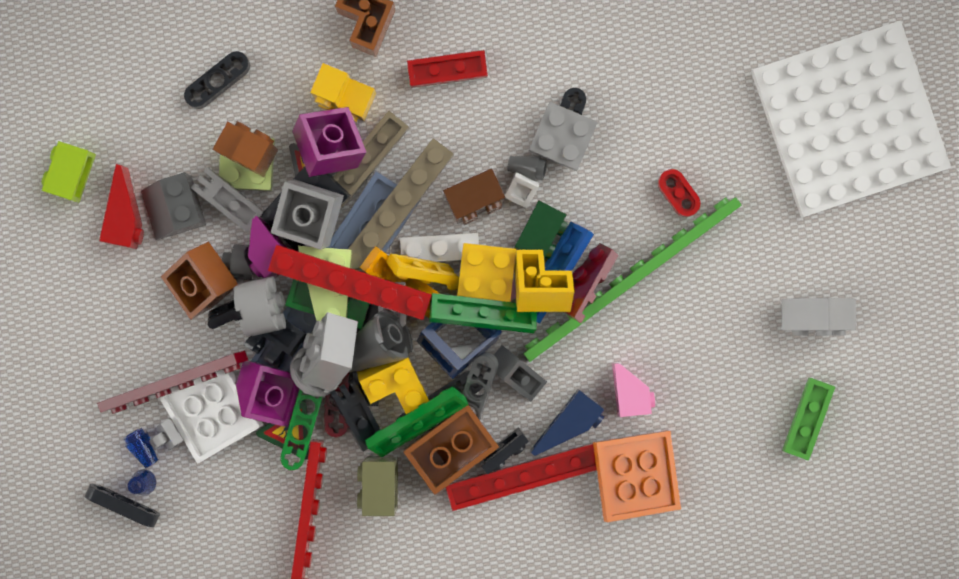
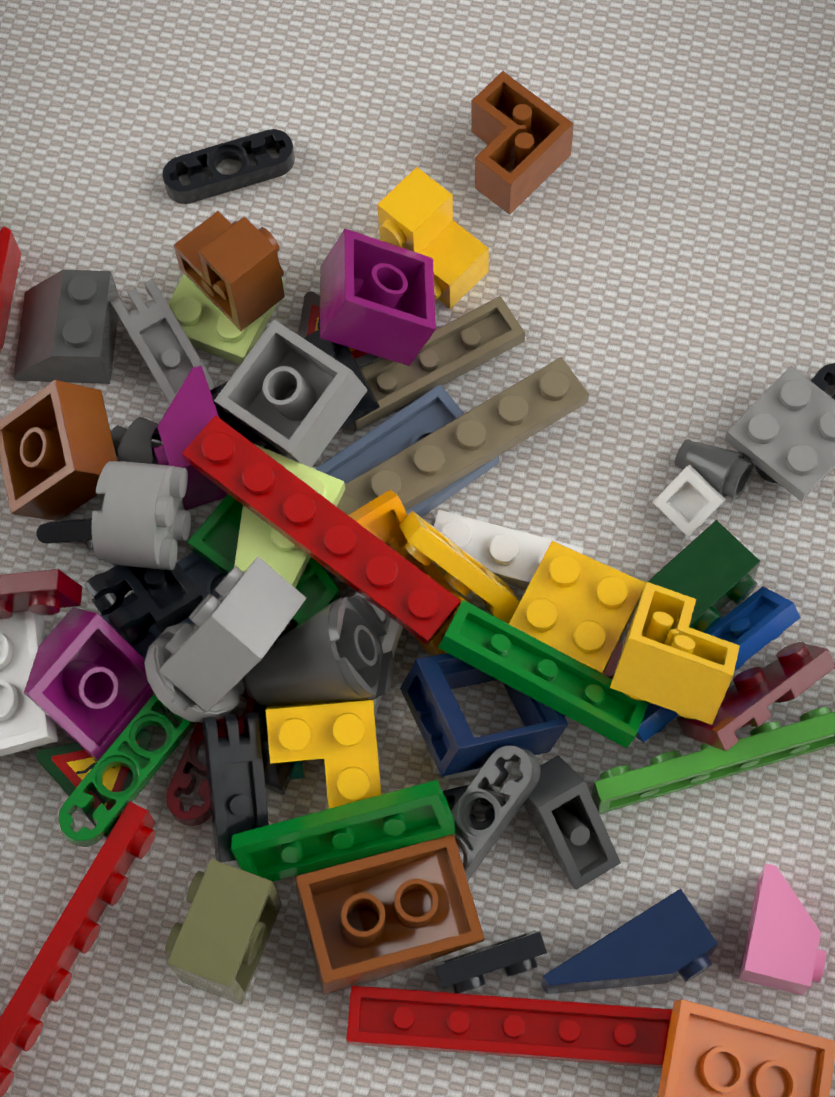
camera: 25 degrees right, 20 degrees down
red plate [407,50,488,88] -> none
reddish brown brick [443,168,505,225] -> none

